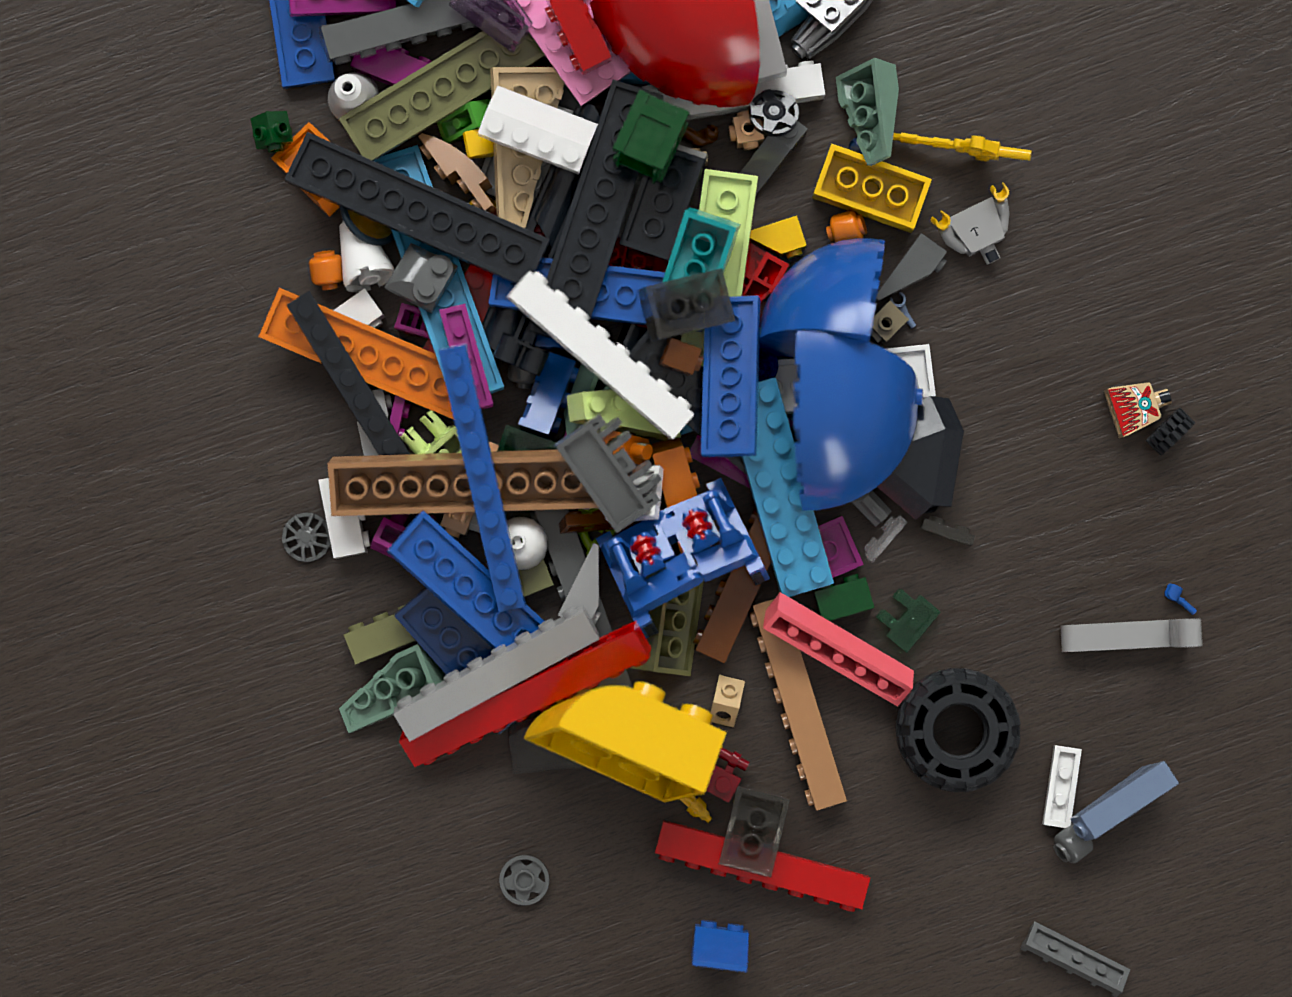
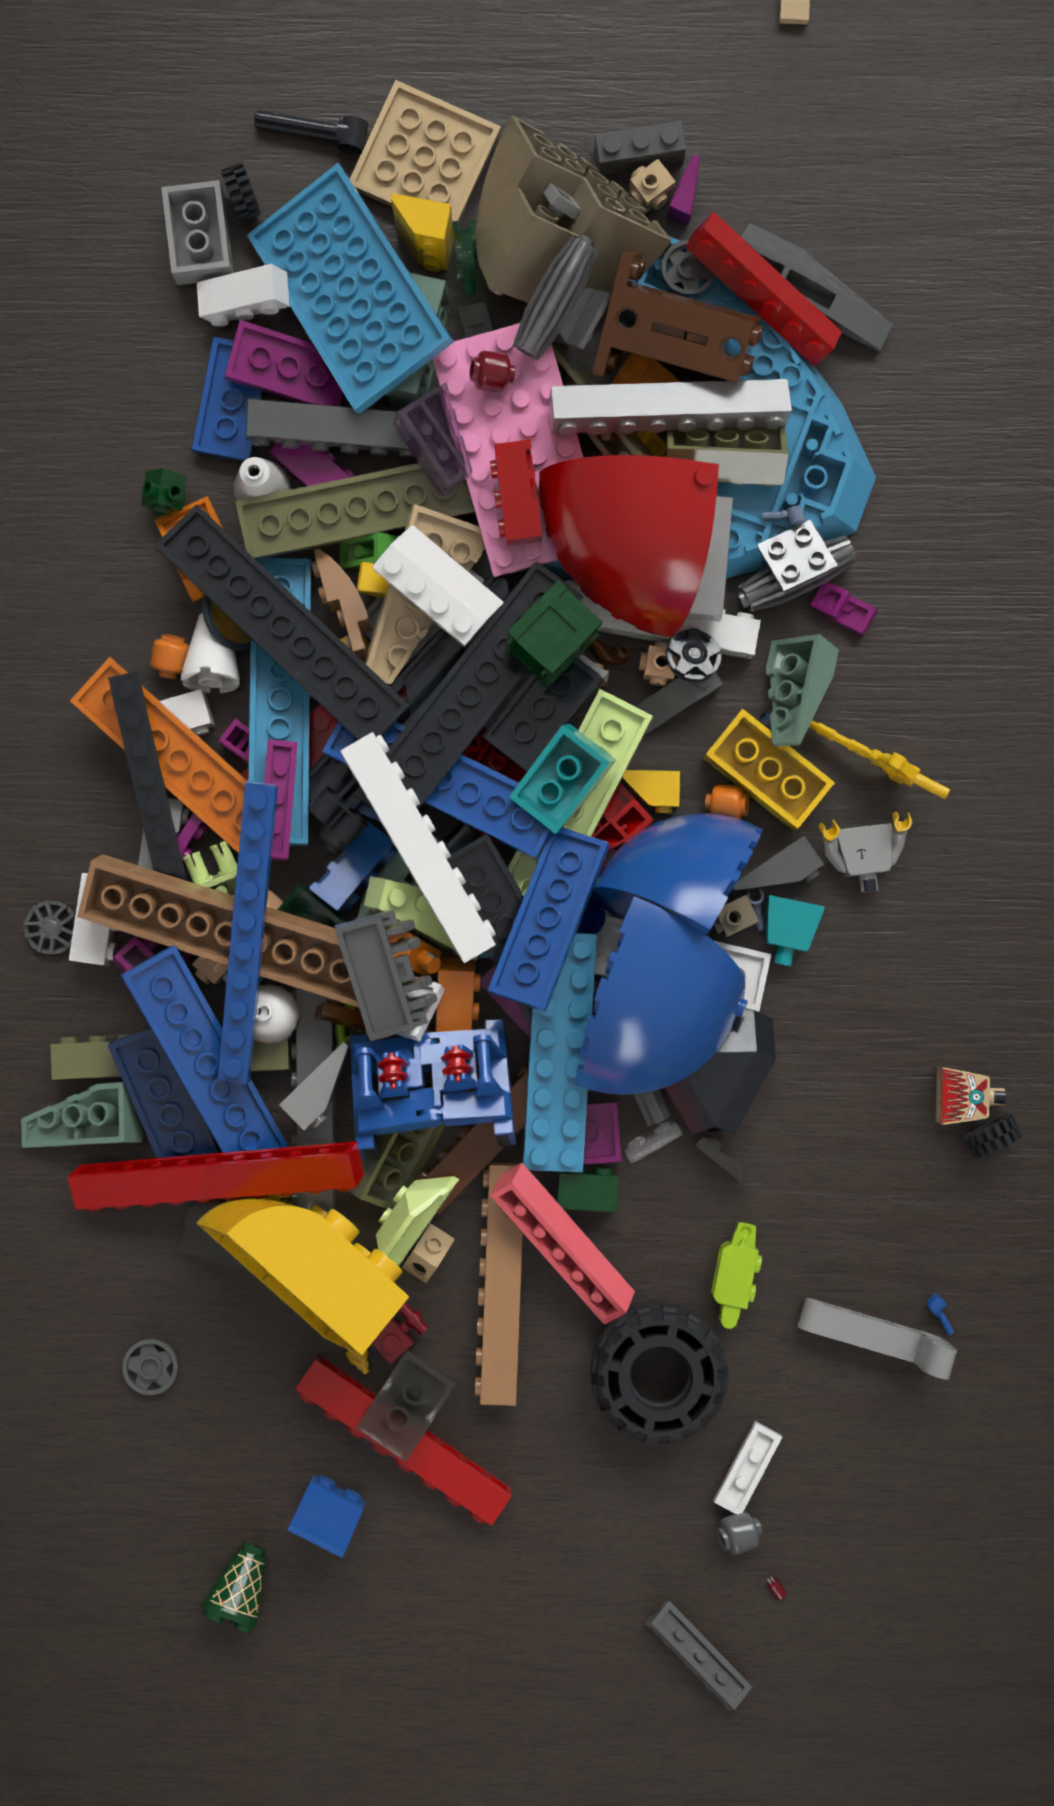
camera: 15 degrees right, 0 degrees up
dark grey slope [385,243,458,314] -> none
light grey brick [394,606,599,742] -> none
clear smoke slope [637,268,735,343] -> none
reddish brown brick [659,338,703,375] -> none
clear green plate [875,589,941,653] -> none
sand blue slope [1070,761,1179,841] -> none
none -> yellowish green wedge [376,1176,459,1266]
none -> lime hinge [711,1222,762,1329]
none -> teal torso [764,895,825,966]
none -> dark red piece [767,1577,786,1600]
none -> magenta slope [810,582,878,637]

